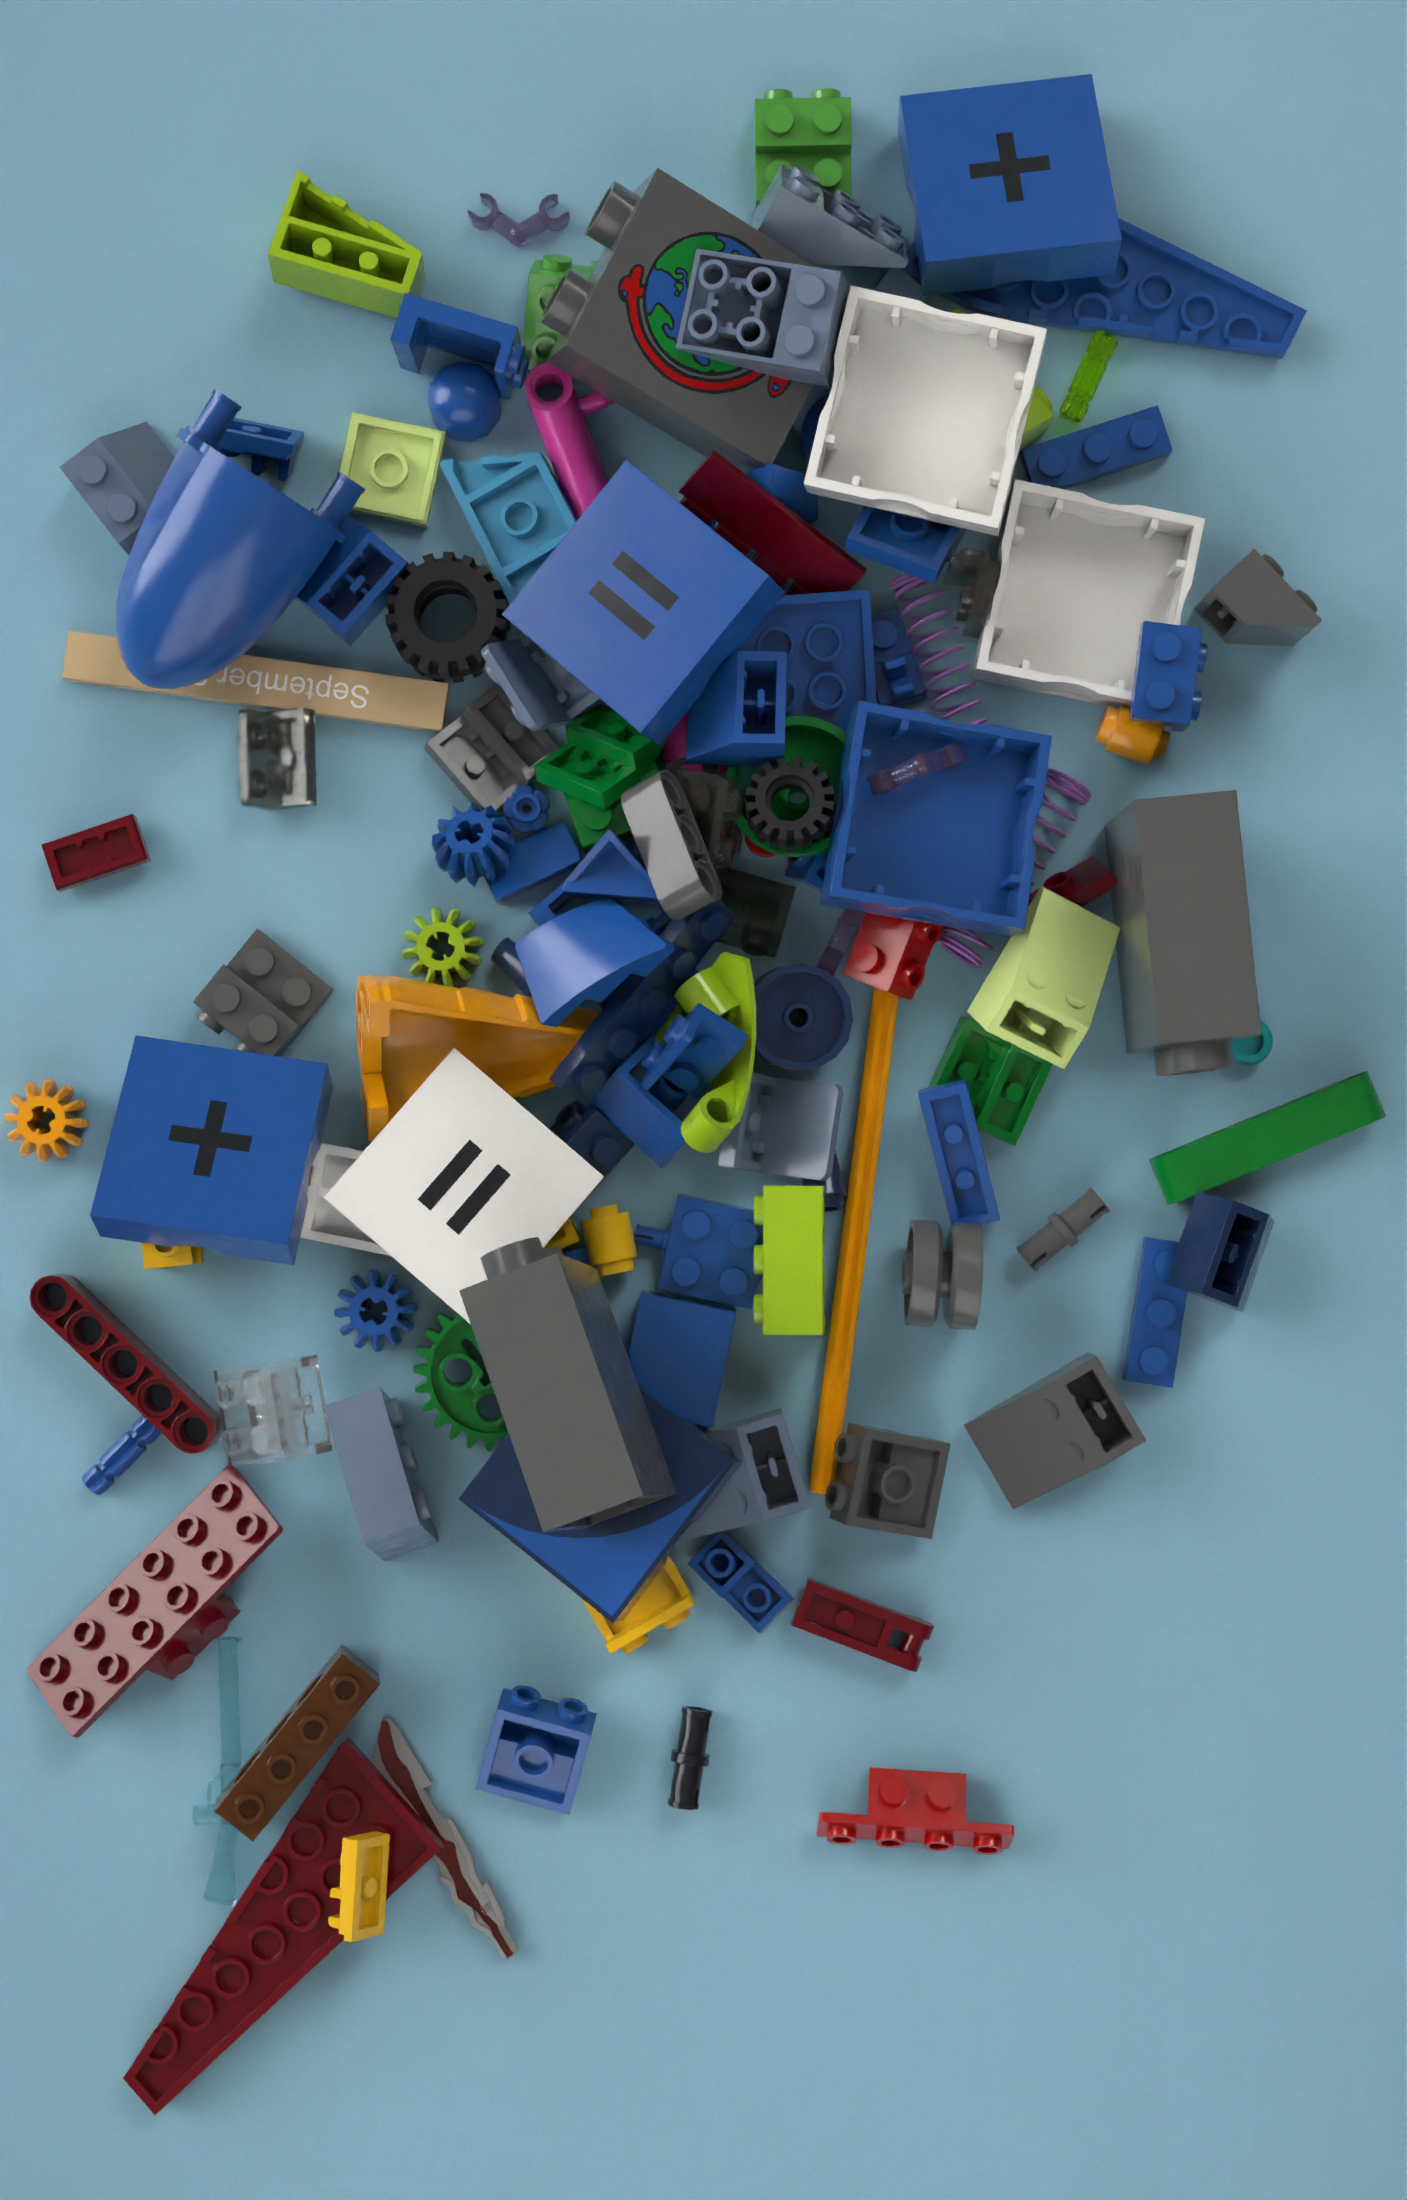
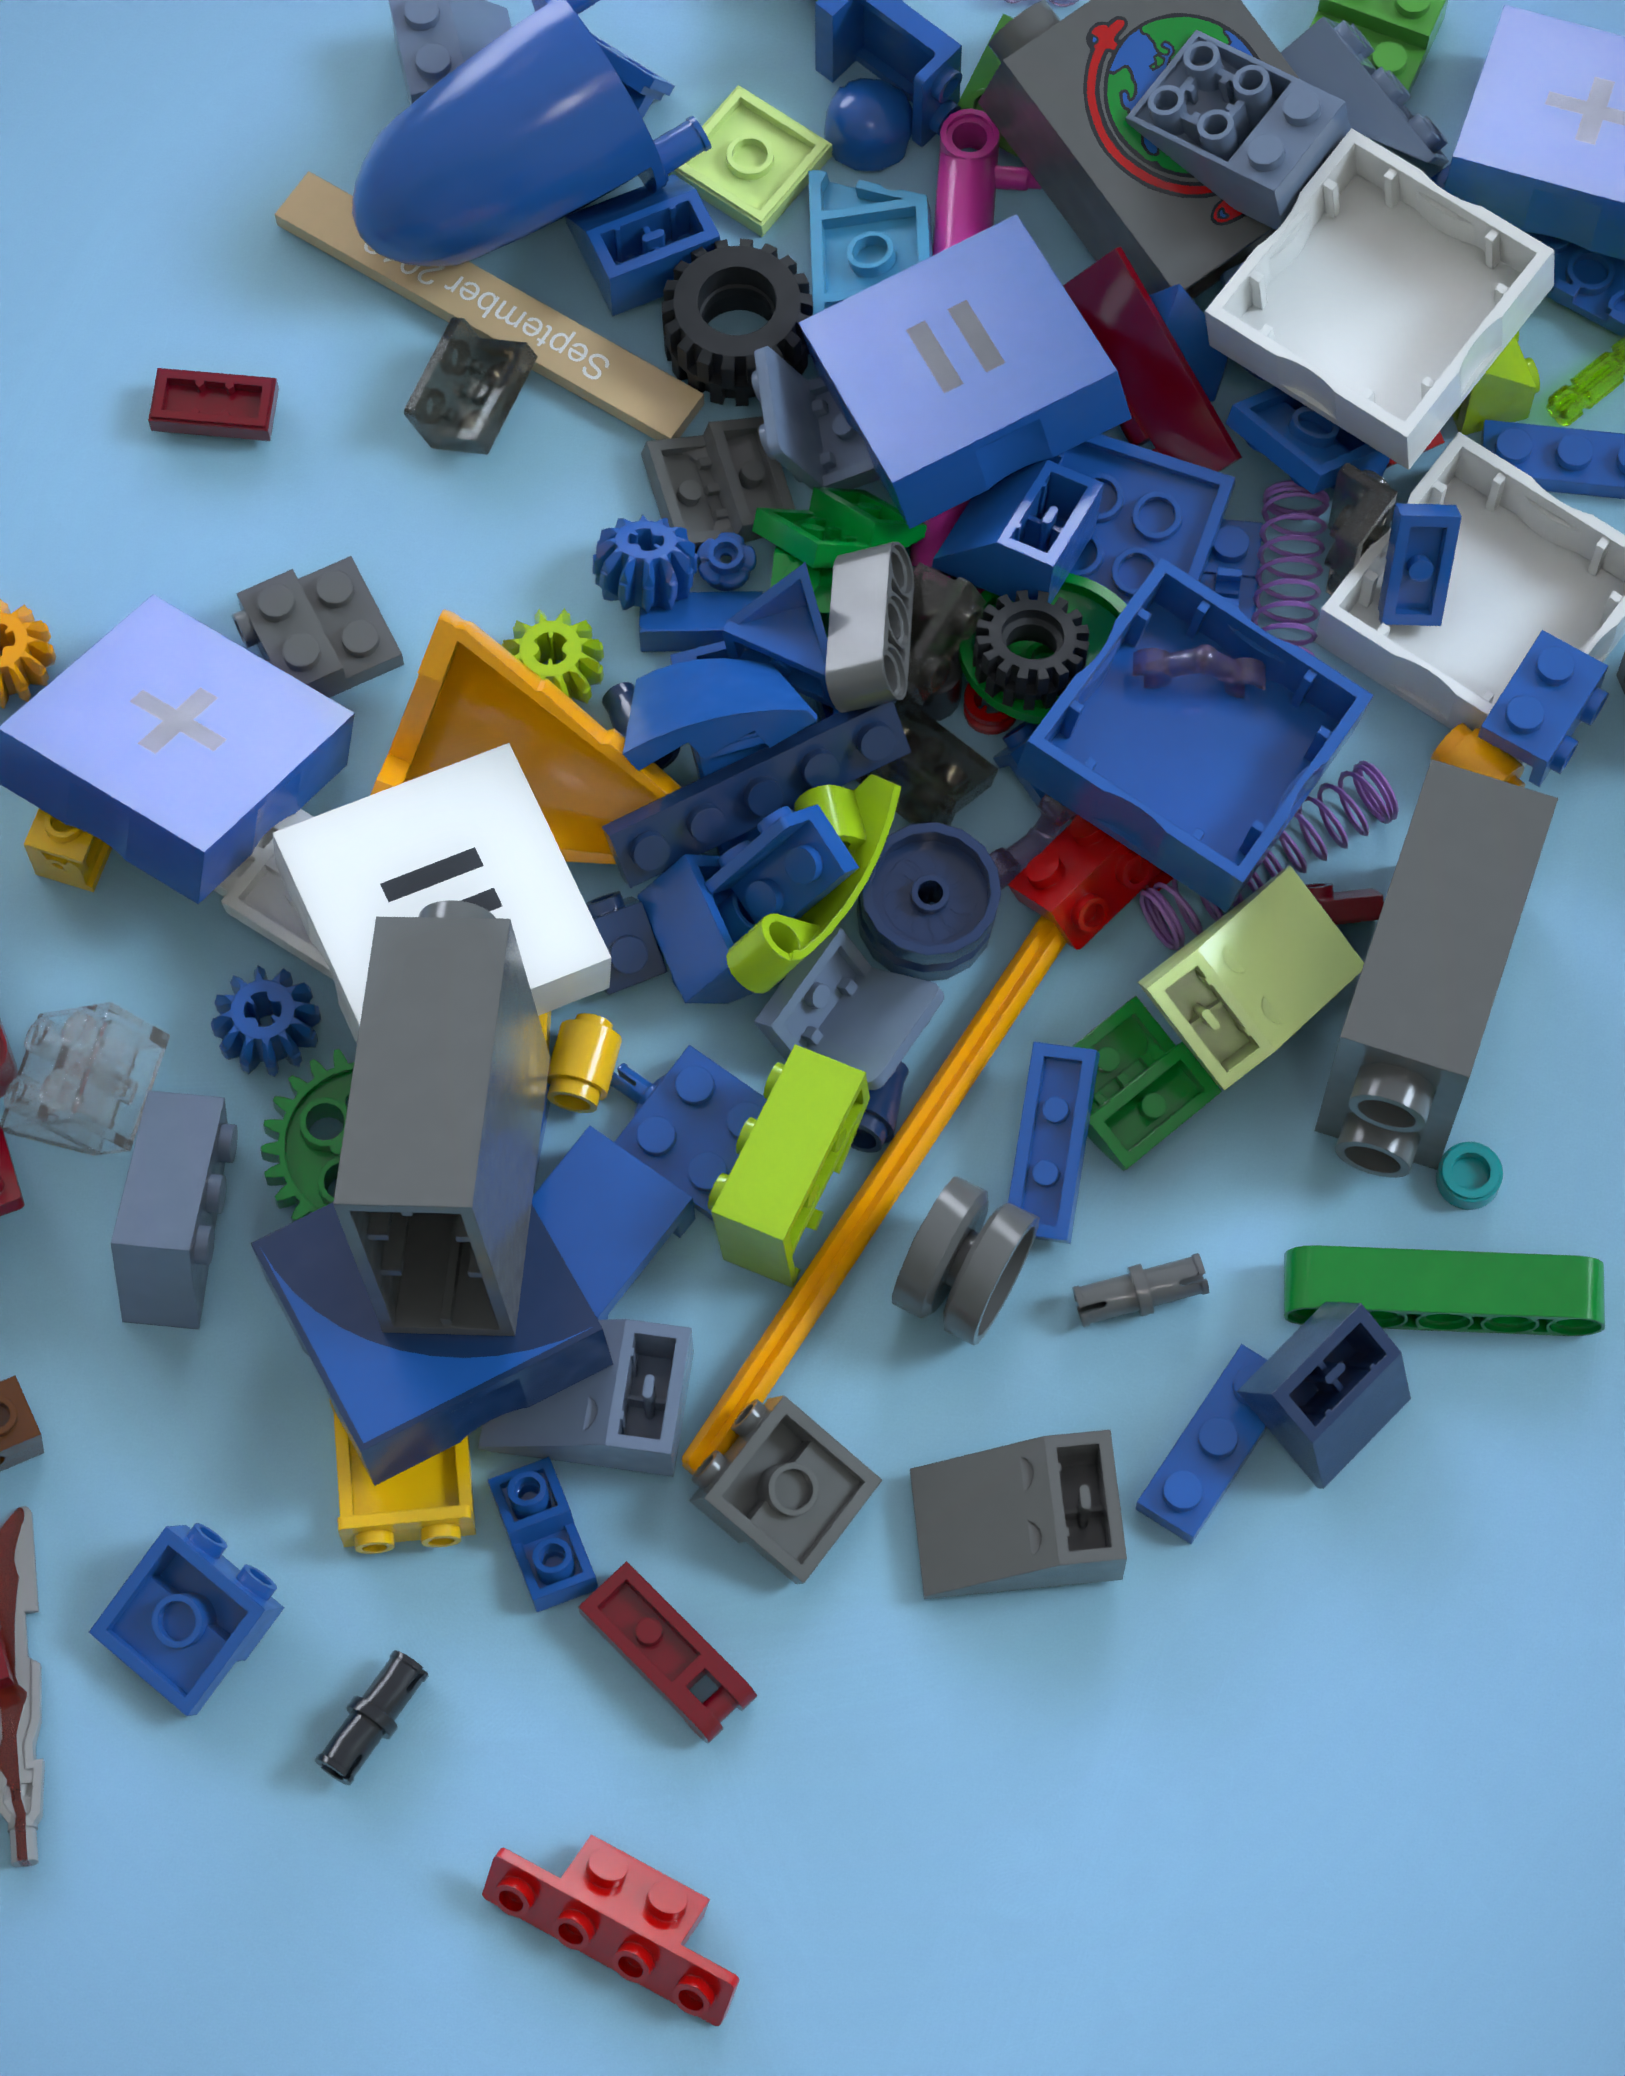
camera: 30 degrees right, 20 degrees down
none -> blue plate [1378,503,1462,626]

